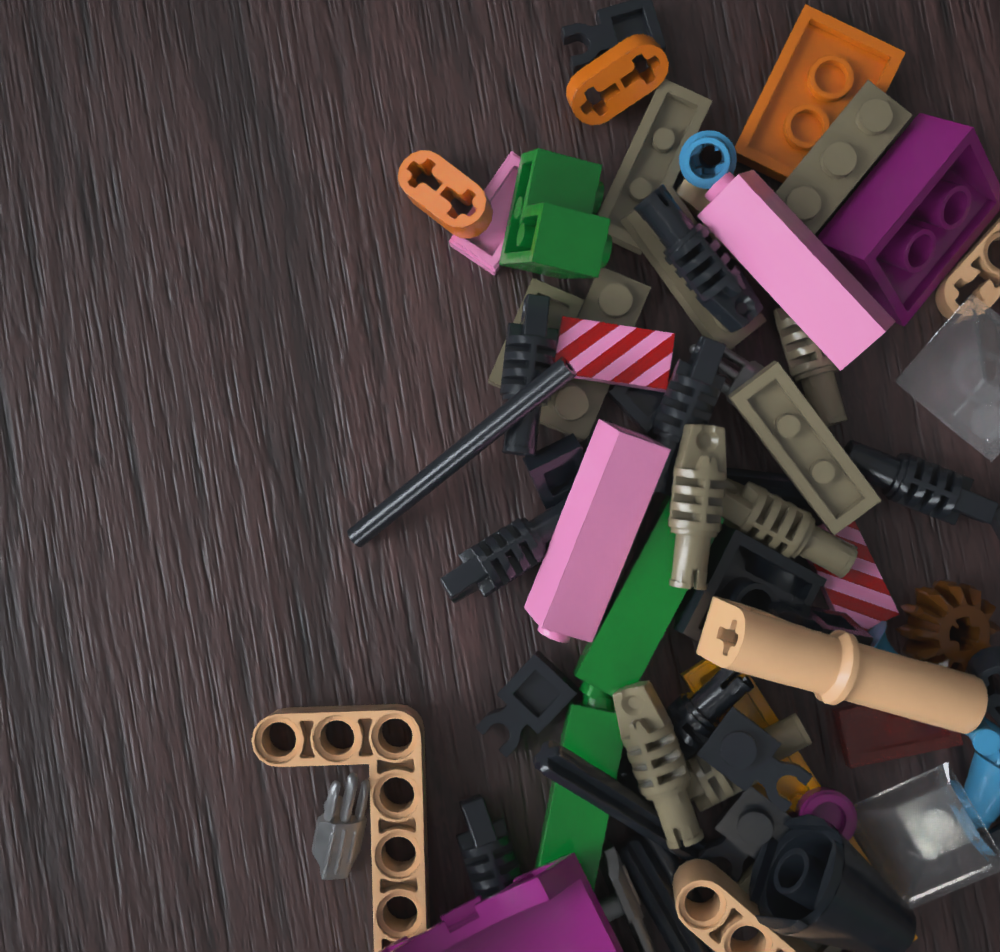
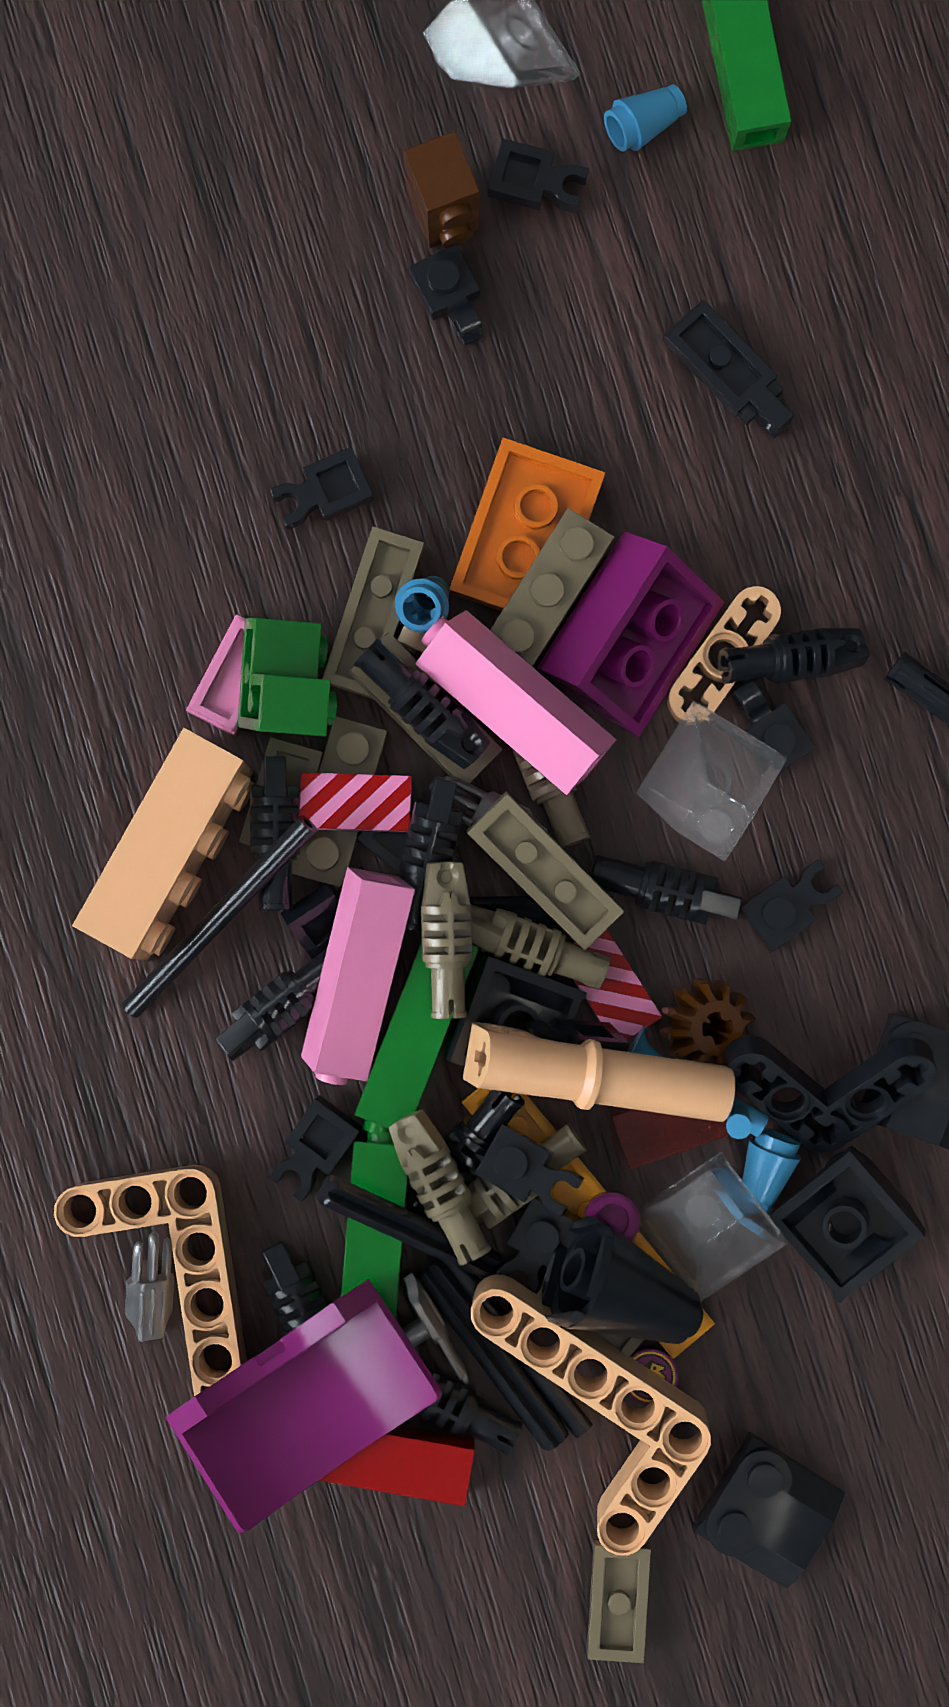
camera: 10 degrees left, 0 degrees up
orange beam [398,150,493,239] -> none
orange beam [566,34,669,125] -> none
none -> light nougat brick [72,728,256,961]

